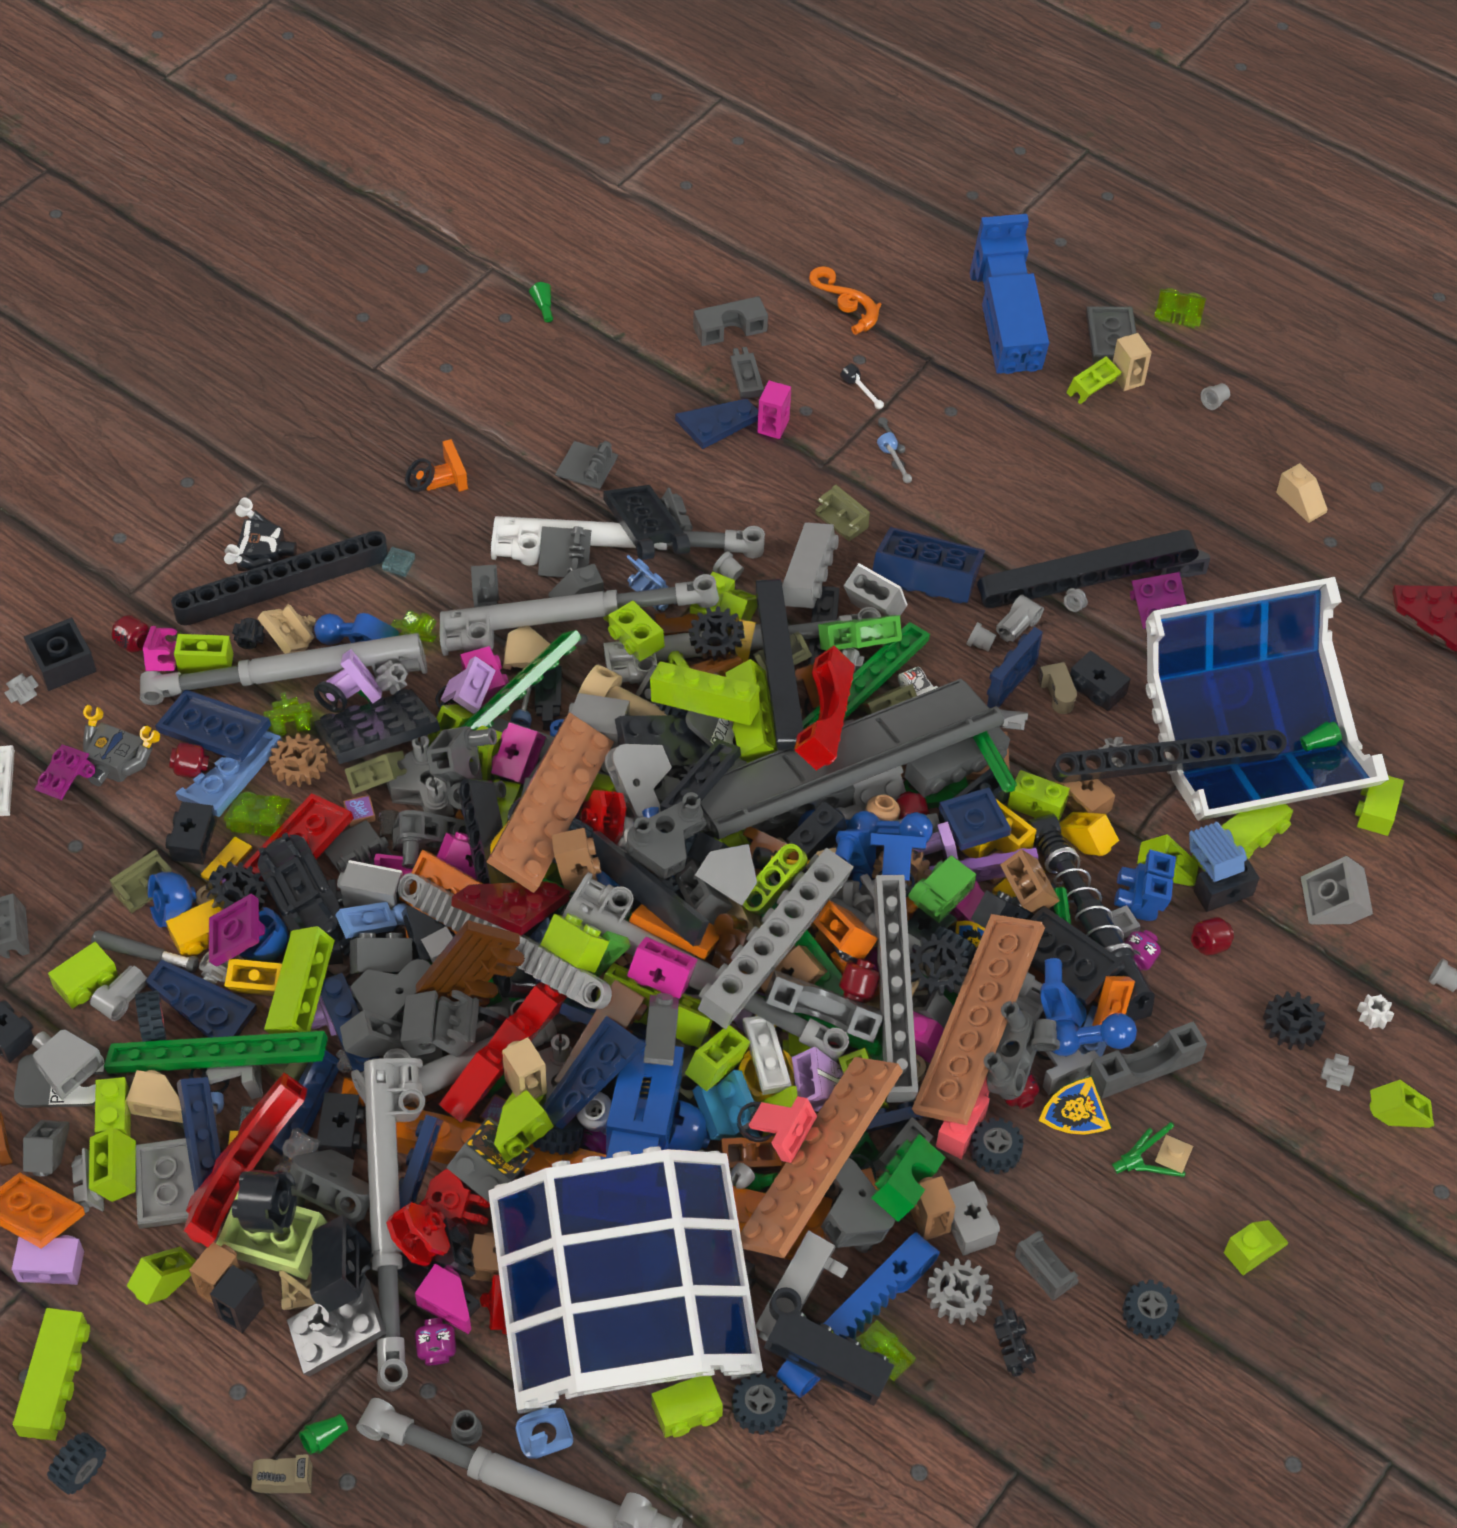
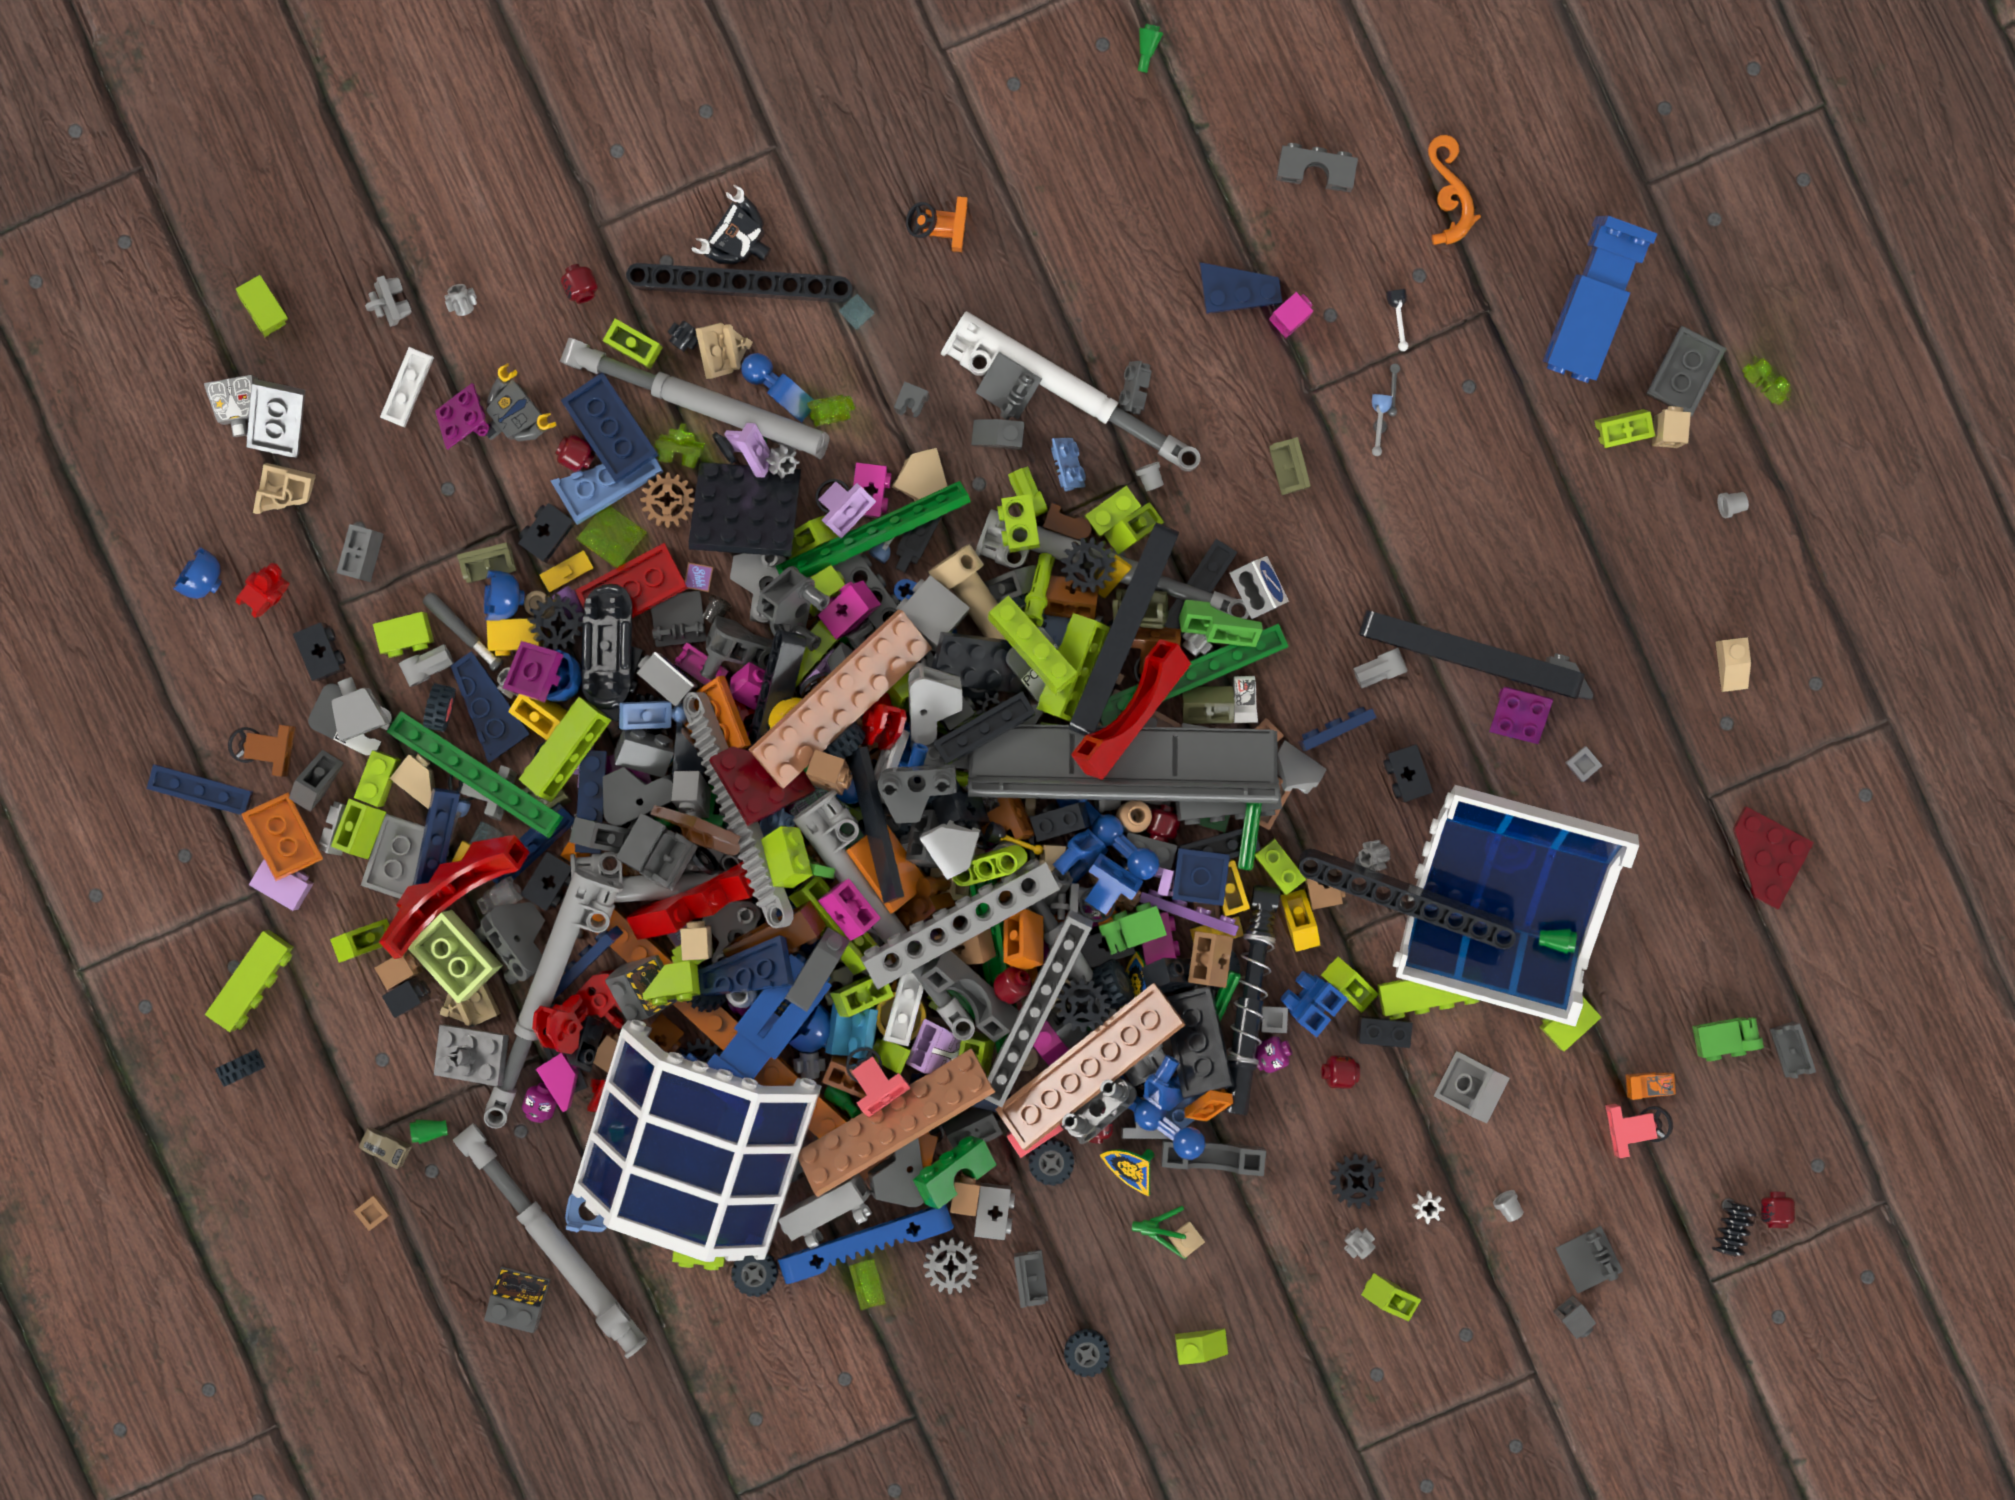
camera: 25 degrees right, 35 degrees up
black brick [24,617,97,691] -> none
dark pink hinge [143,626,177,671] -> none
black brick [232,1170,297,1234] -> none
black wedge [310,1215,373,1313] -> none
olive hinge [345,751,407,795] -> none
light grey piece [440,574,719,656] -> none
dark grey piece [451,1410,482,1446] -> none
dark grey hinge [555,441,619,490] -> none
black hinge [603,485,690,560] -> none
dark grey hinge [730,347,764,399] -> none
light grey hinge [730,1162,755,1189] -> none
black hinge [764,1287,894,1406] -> none
light grey brick [782,523,839,608] -> none
dark blue slope [872,527,985,603] -> none
light grey piece [966,622,996,652] -> none
black hinge [993,1300,1037,1377] -> none
dark grey piece [1031,1019,1060,1052] -> none
dark tan leg [1037,662,1077,714] -> none
light grey plate [1064,588,1088,612] -> none
medium blue brick [1189,822,1247,882] -> none

